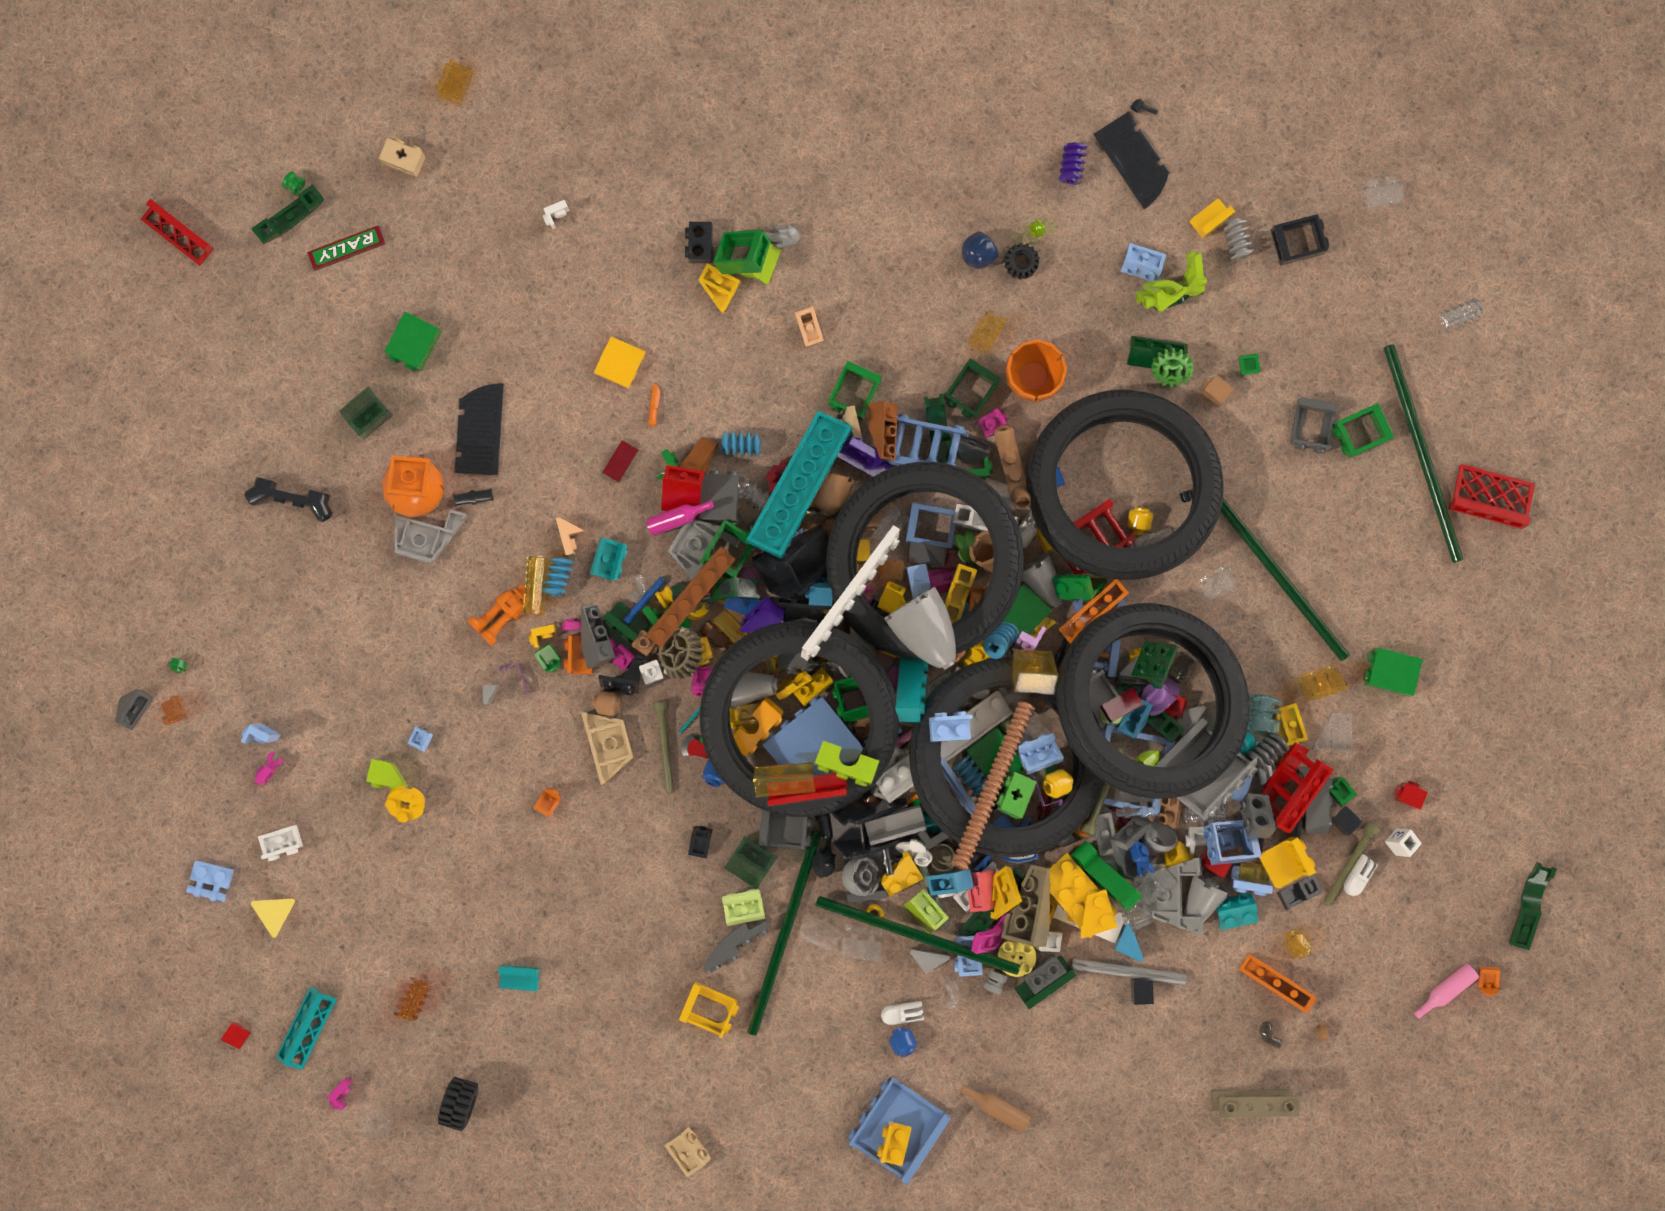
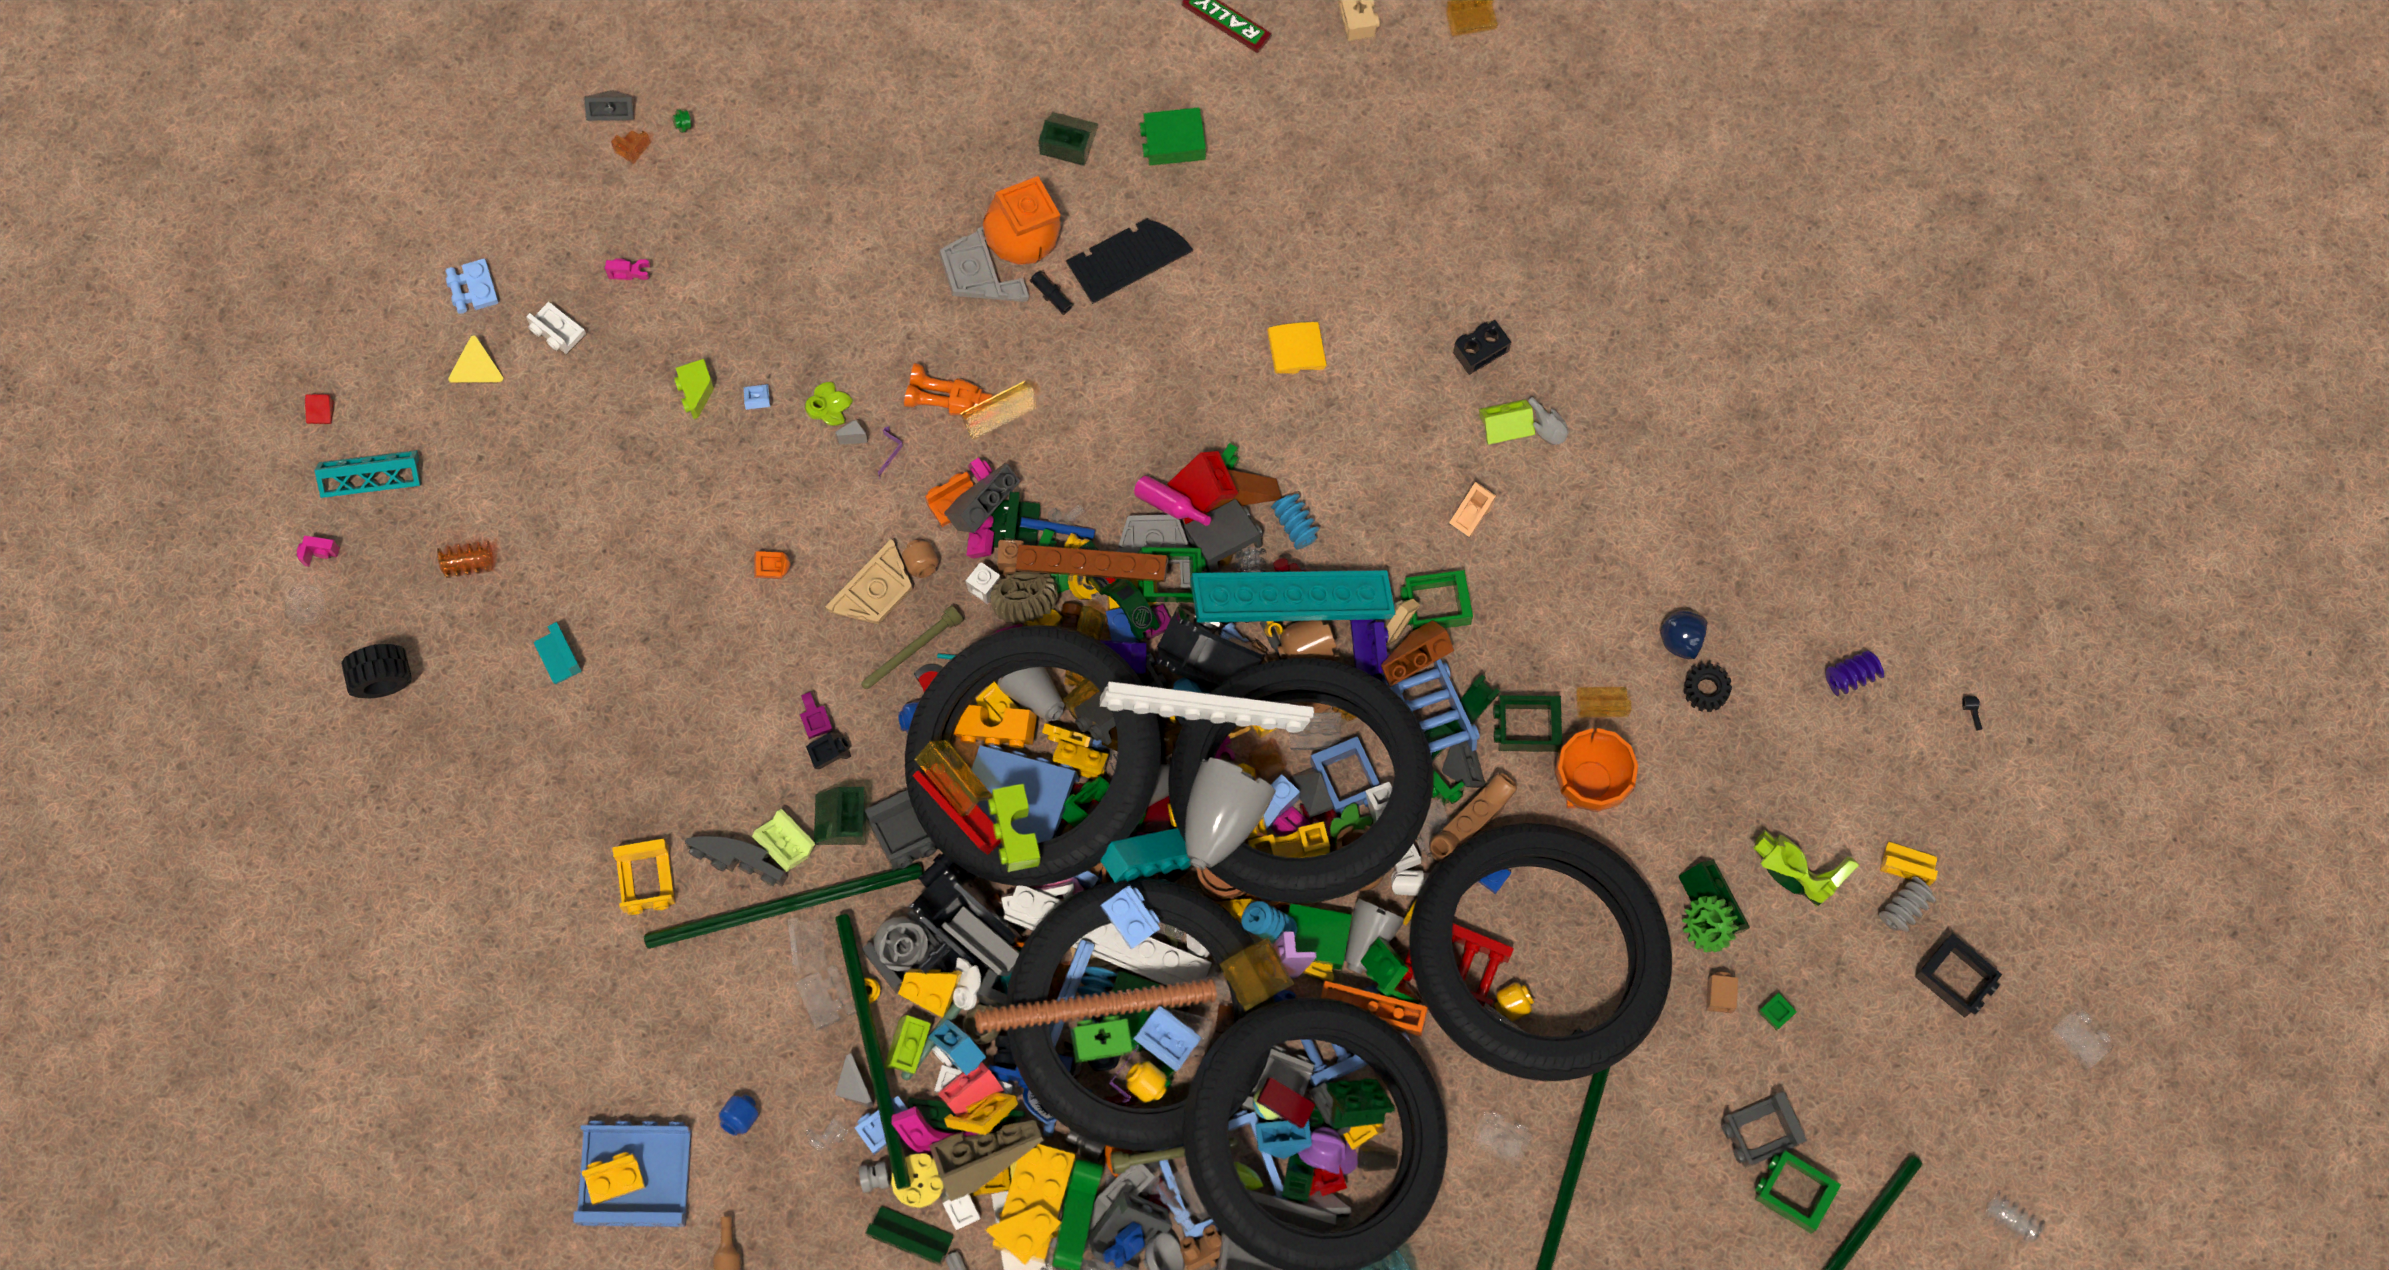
camera: 55 degrees right, 15 degrees down
light blue bracket [241,723,281,744] -> none
black plate [244,477,333,522] -> none
yellow plate [385,785,425,823] -> none
yellow bracket [529,625,557,648] -> none
green plate [534,642,562,673] -> none
dark azure piece [541,556,574,598] -> none
white bracket [542,200,569,229] -> none
light nougat slope [556,517,585,557] -> none
teal bracket [590,537,628,581] -> none
black plate [598,655,645,695] -> none
dark red tile [602,440,639,483] -> none
orange piece [648,384,660,427] -> none
tan bracket [664,1127,711,1177] -> none
yellow wing [698,263,741,314] -> none
green window [713,230,771,274] -> none
black piece [812,836,836,878] -> none
white arm [881,1001,924,1025] -> none
dark pink bracket [977,408,1008,438] -> none
dark grey brick [1022,954,1067,994] -> none
clear neon green plate [1030,219,1046,238] -> none
black piece [1093,111,1170,209] -> none
light blue bracket [1121,243,1166,281] -> none
none -> magenta plate [800,692,833,739]
none -> lime plate [805,382,853,426]

